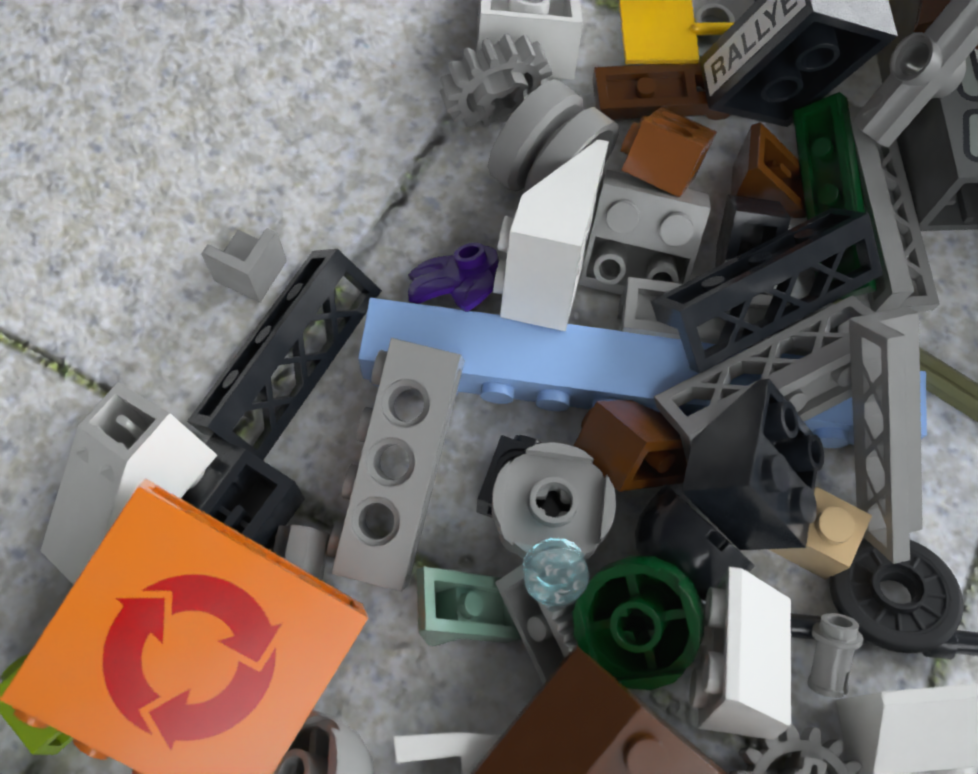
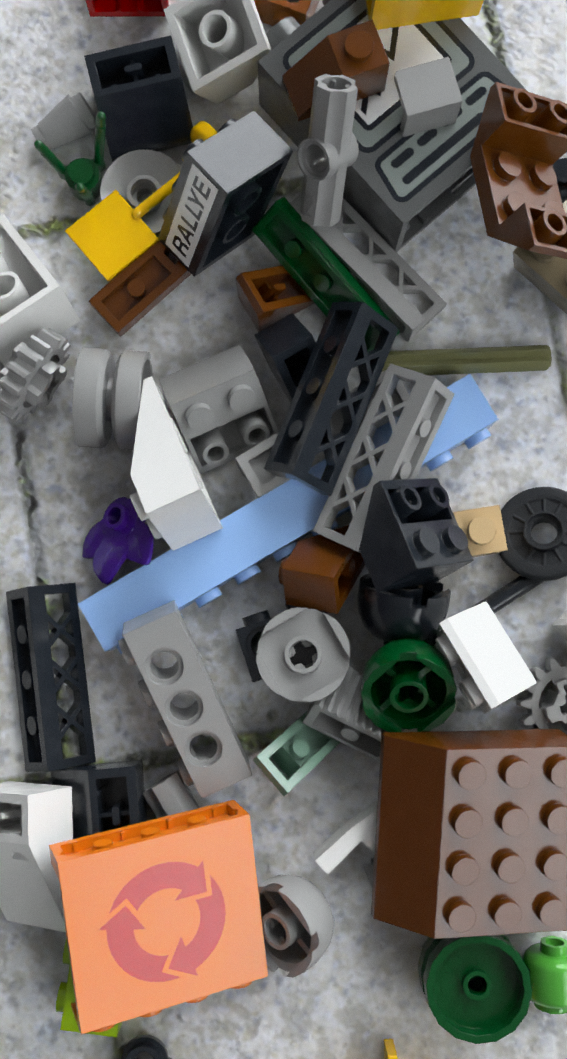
camera: 35 degrees left, 15 degrees up
clear light blue tile [523,538,589,606] -> none
dark orange brick [620,107,717,197] -> none
light grey pin [808,613,863,698] -> none
light grey fence [849,306,922,564] -> none

